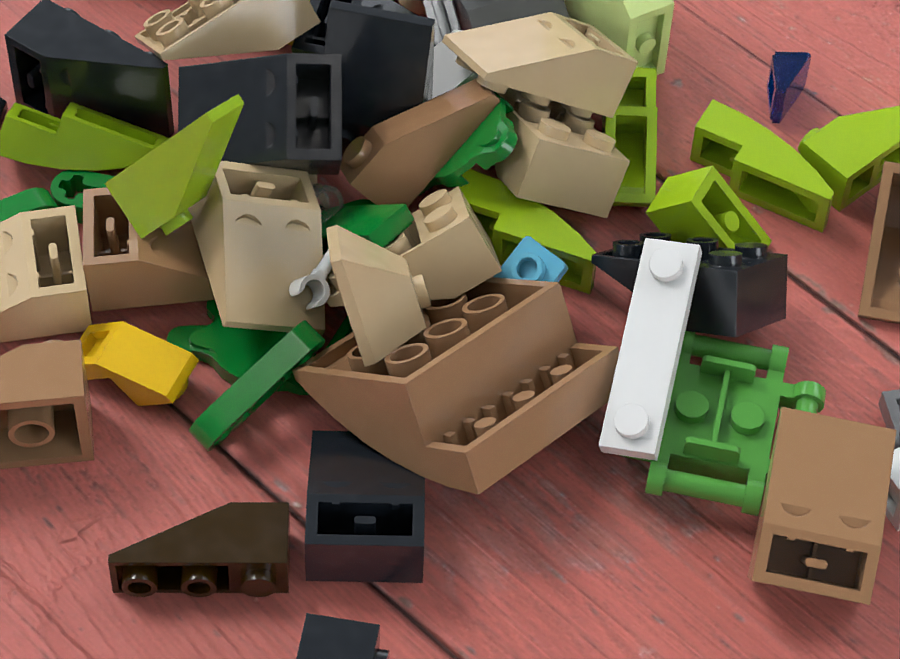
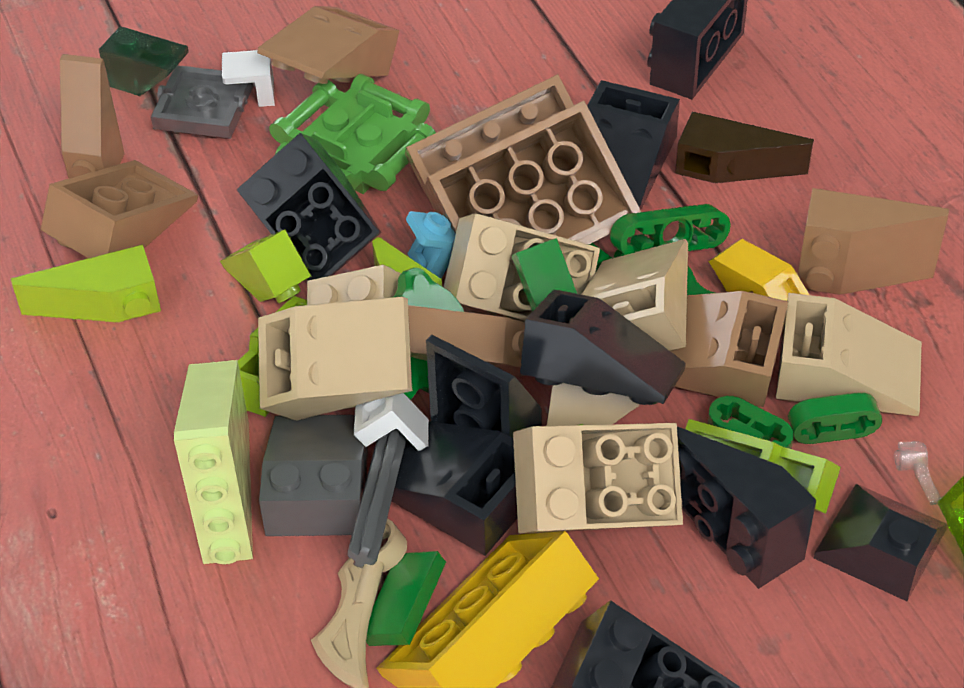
camera: 155 degrees left, 5 degrees down
lime slope [104,94,244,239] -> none
white hand [289,249,332,310] -> none
tan slope [326,225,432,367] -> none
white plate [598,238,702,461] -> none
lime slope [690,99,834,233] -> none
clear blue slope [767,52,811,123] -> none

